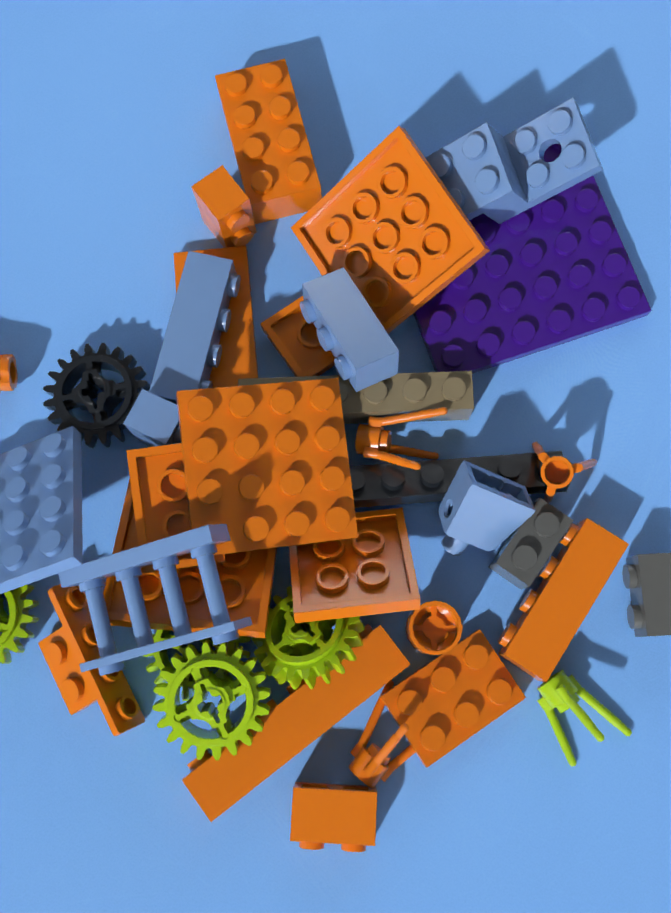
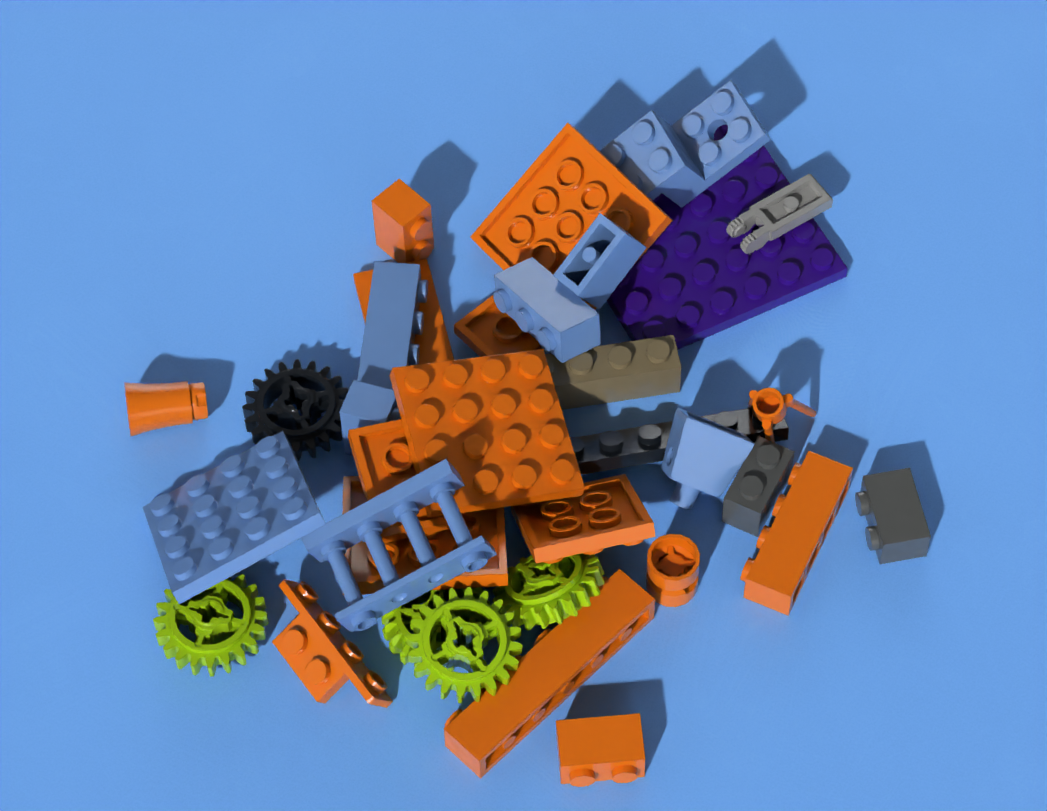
camera: 10 degrees left, 20 degrees down
orange brick [215,59,322,224] -> none
orange plant [348,680,416,788] -> none
orange plant [355,407,448,470] -> none
orange plate [380,629,526,768] -> none
lime plant [537,670,632,766] -> none
none -> medium blue brick [553,213,647,309]
none -> light grey hinge [726,174,833,254]

